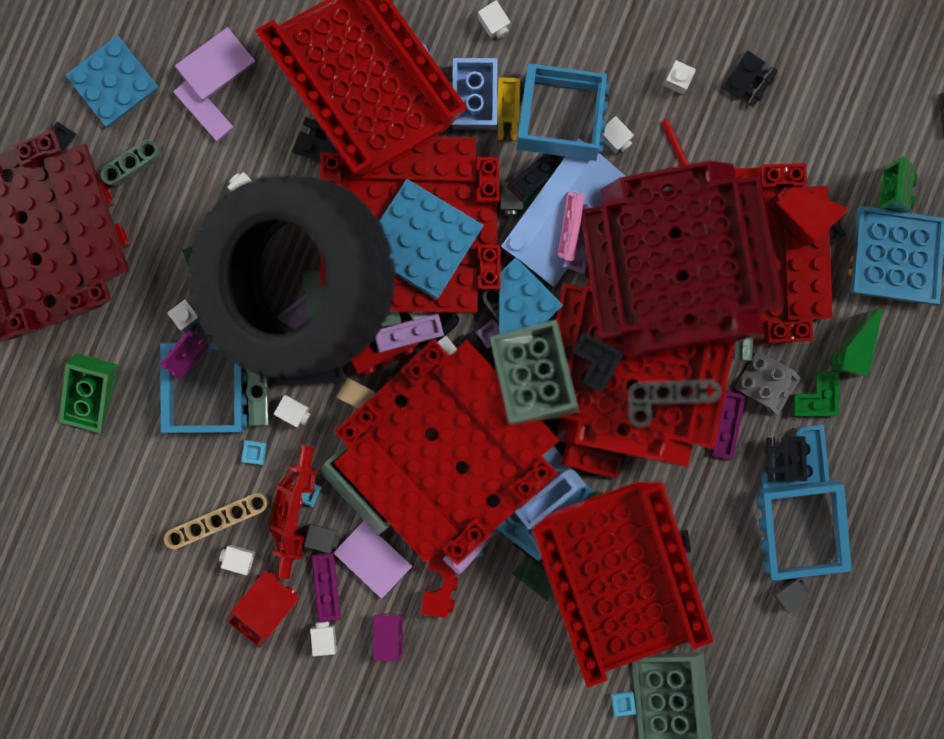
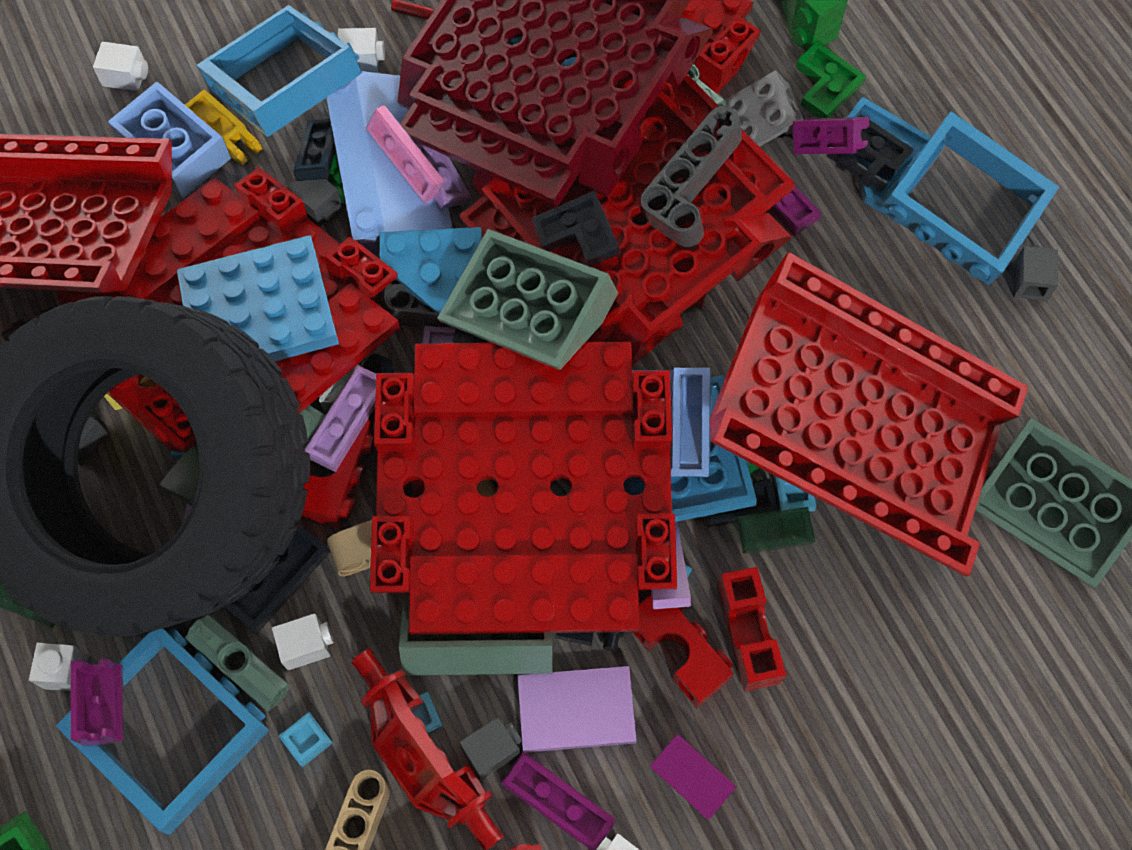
camera: 40 degrees left, 20 degrees down
red tile [561,443,622,479] -> none
medium azure tile [611,691,636,717] -> none
none -> red arch [717,567,786,692]
none -> magenta hinge [793,117,869,154]

